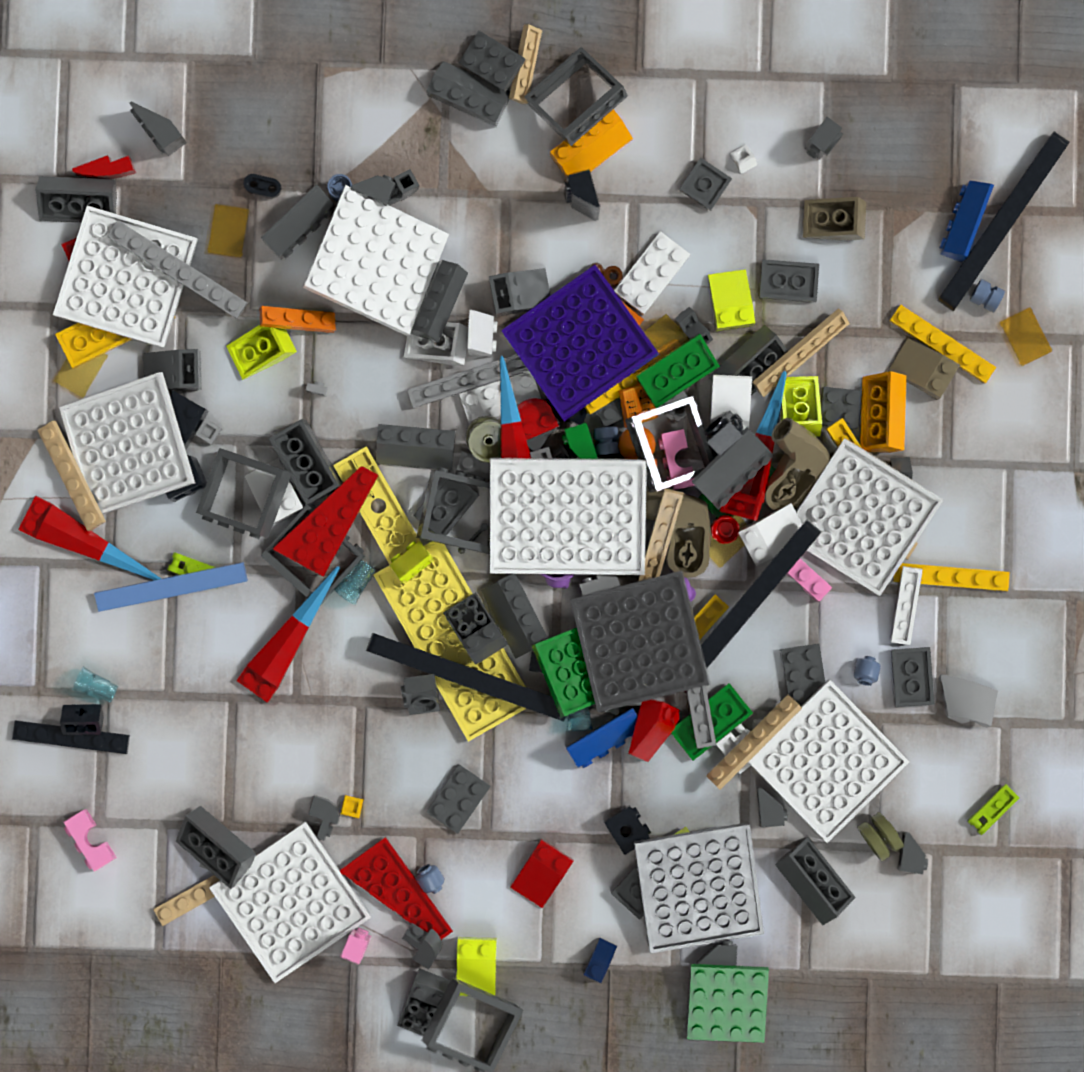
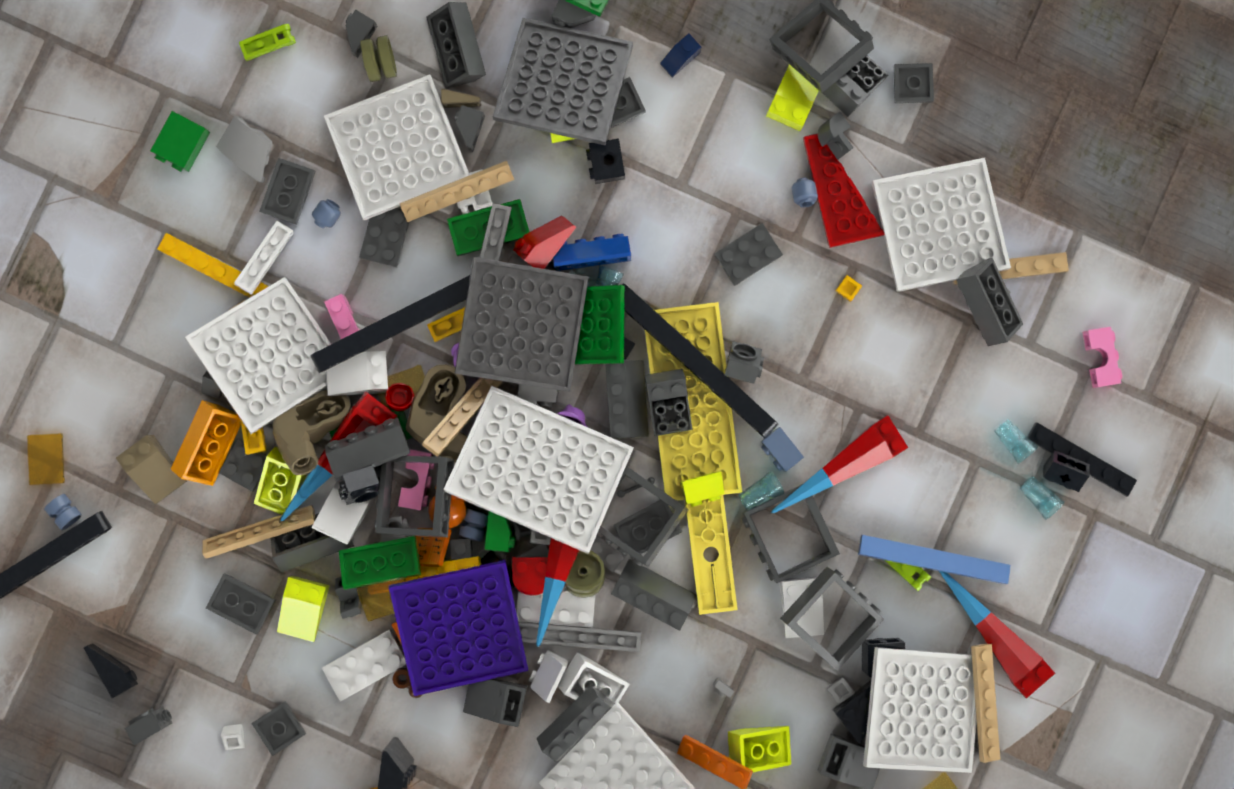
camera: 160 degrees left, 0 degrees up
dark grey slope [269,419,343,505] -> none
red wing [273,466,379,577] -> none
dark grey brick [308,795,340,840] -> none
bright pink arch [341,927,371,964] -> none
red slope [510,838,574,908] -> none
dark tan slope [803,197,866,240] -> none
yellow plate [890,304,996,384] -> none
blue slope [939,180,994,262] -> none
none -> black slope [84,644,138,698]
none -> green brick [150,111,210,172]
none -> dark tan slope [441,89,481,108]
none -> sand blue brick [761,427,804,472]
none -> dark grey plate [893,63,934,103]
none -> clear light blue plant [994,419,1039,464]

